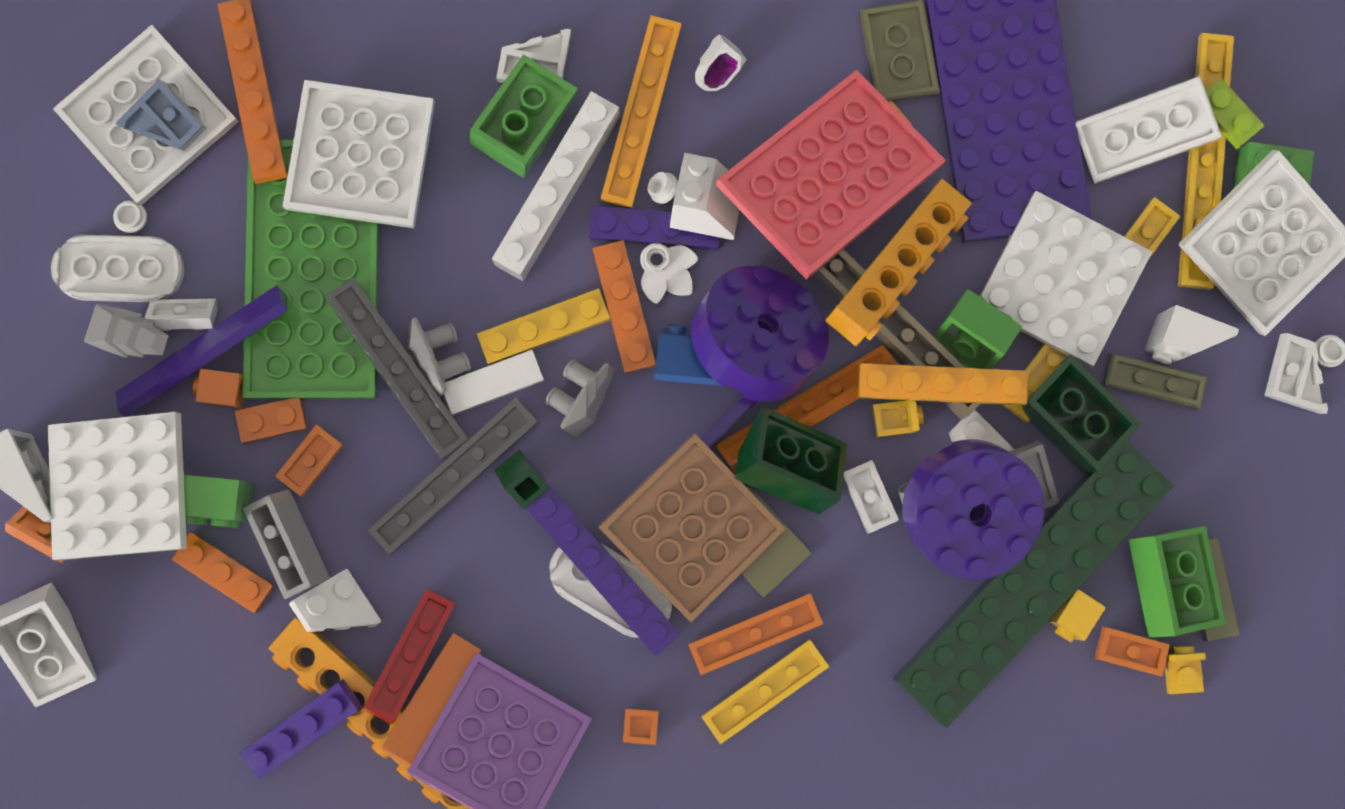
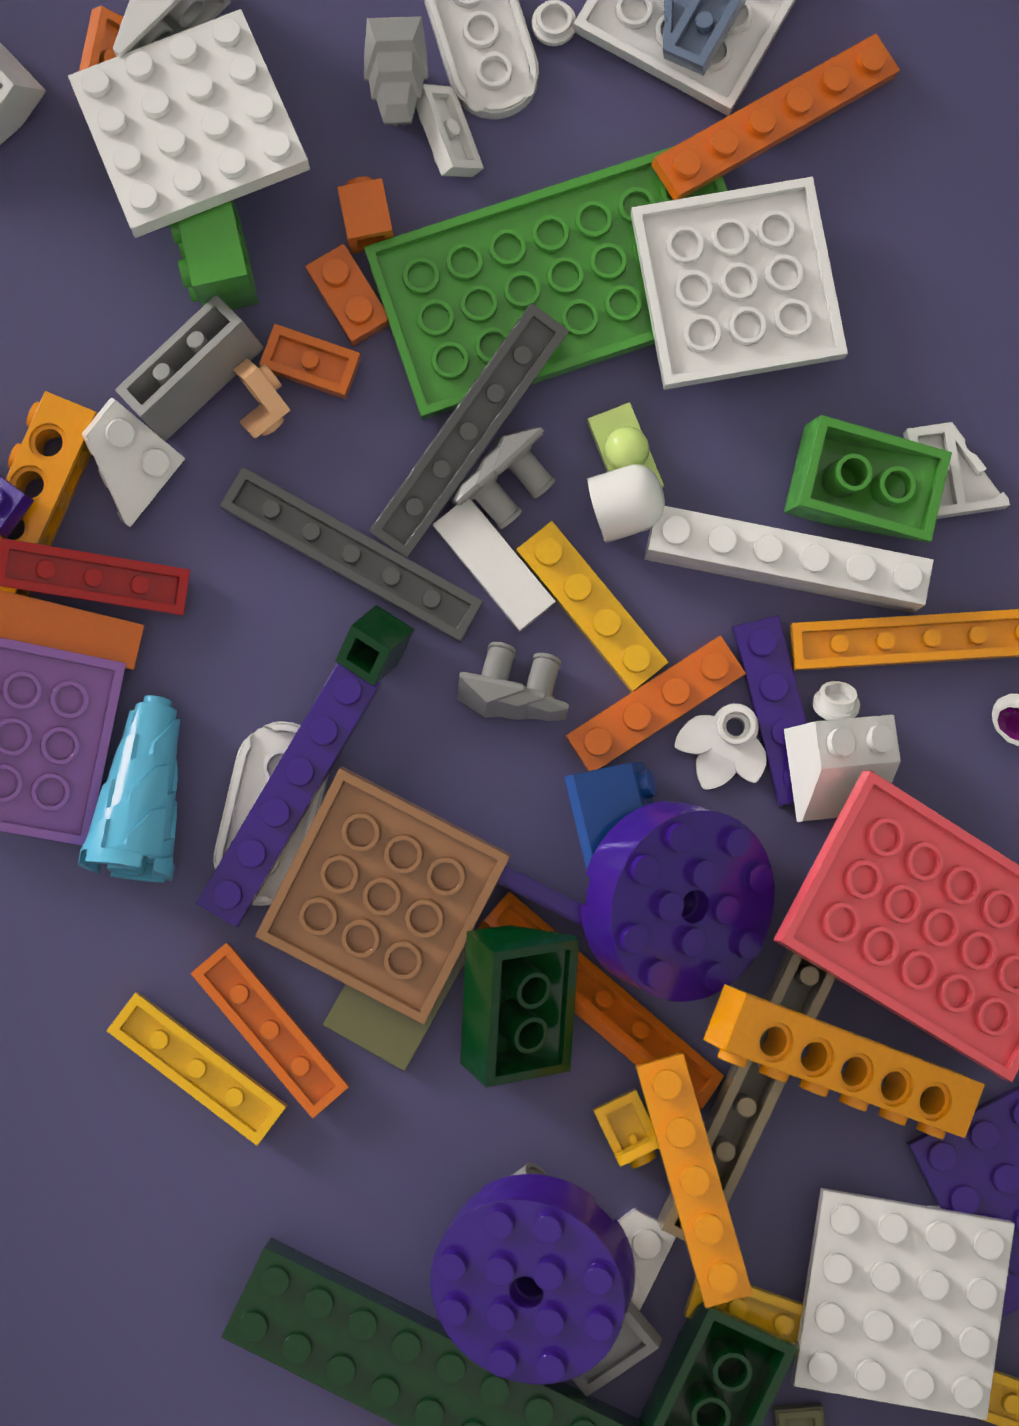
camera: 75 degrees right, 0 degrees up
dark purple tile [116,285,288,417] -> none
orange plate [172,532,275,613] -> none
orange plate [623,708,659,745] -> none
white plate [843,460,899,534] -> none
bright green slope [932,289,1022,369] -> none
none -> medium azure cone [78,695,181,883]
none -> light nougat bracket [233,358,291,438]
none -> yellowish green tile [587,402,664,489]
none -> white helmet [587,464,665,543]

